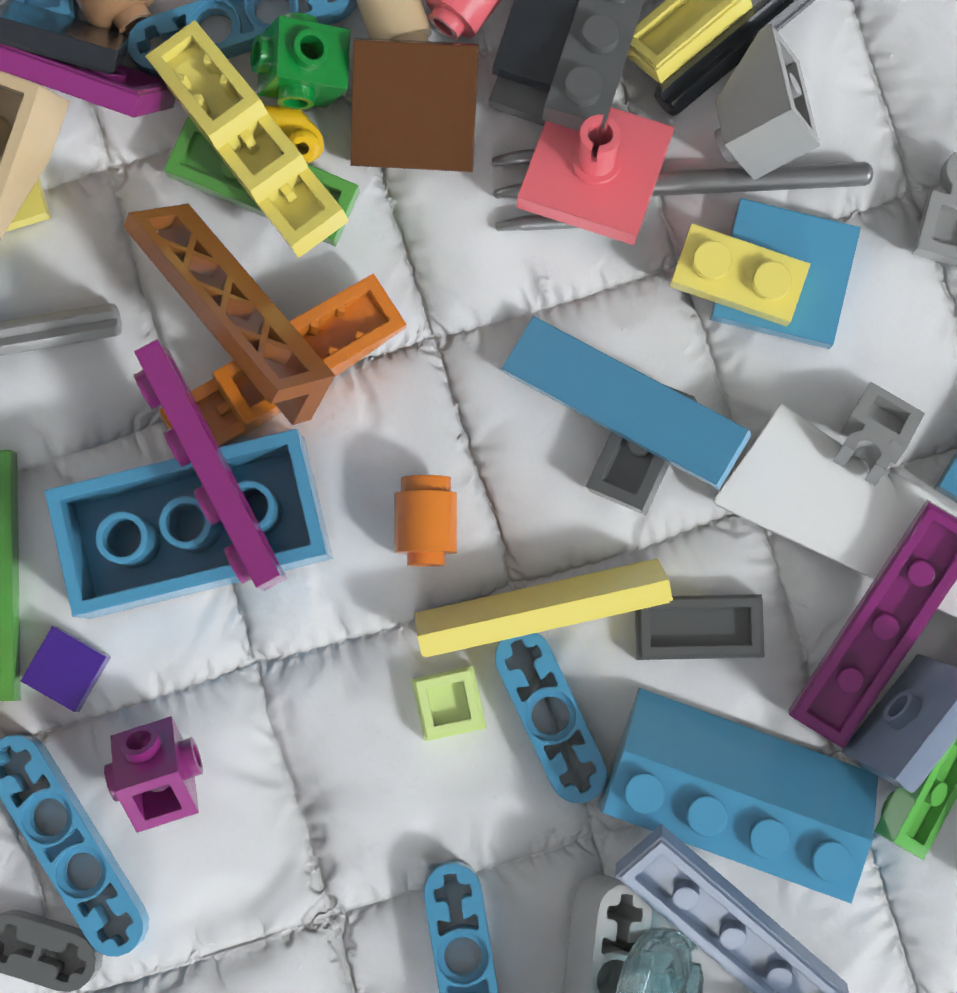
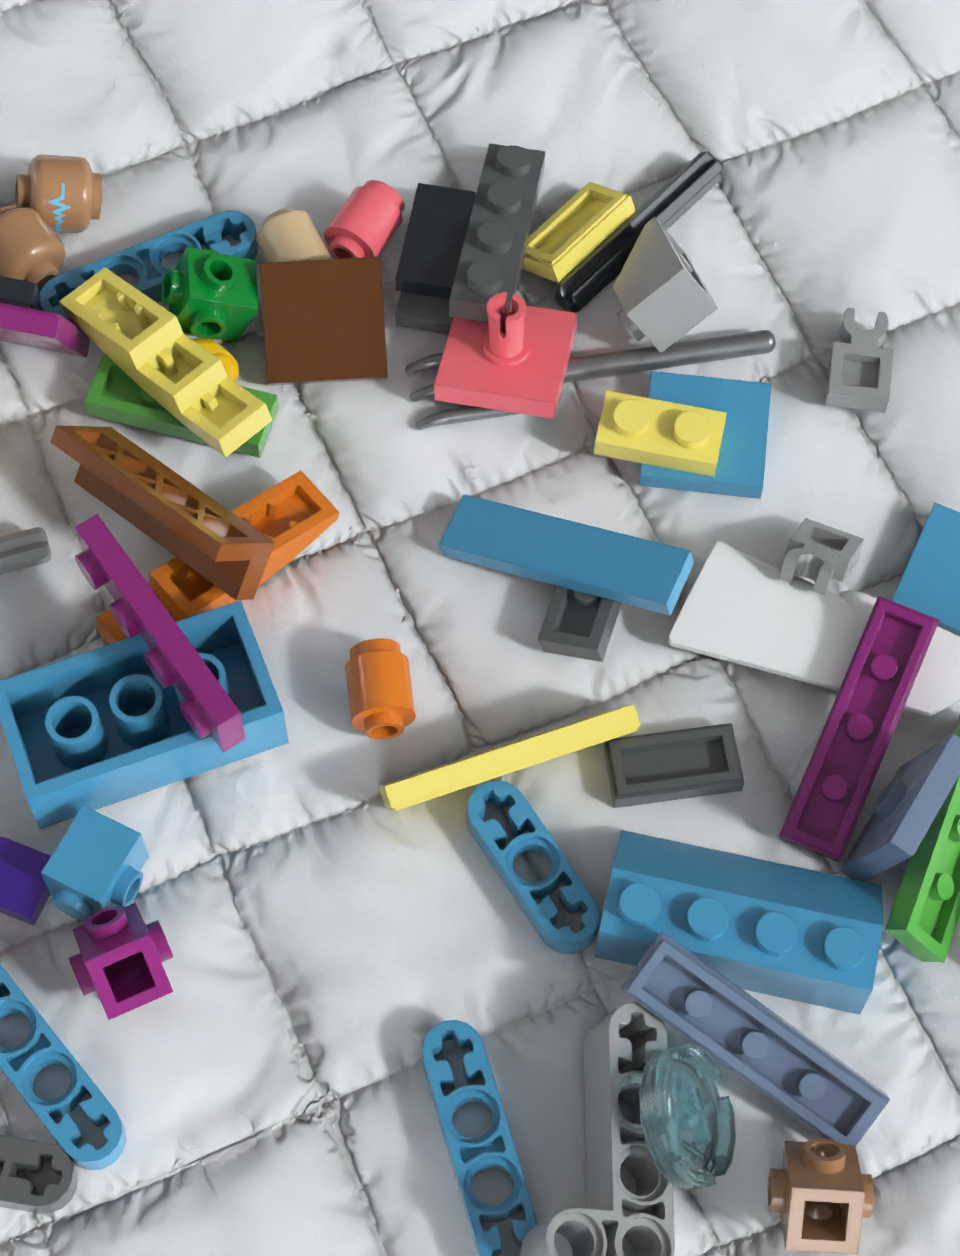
camera: 10 degrees left, 20 degrees down
yellowish green tile [412,666,486,742] -> none
none -> dark azure brick [41,805,149,921]

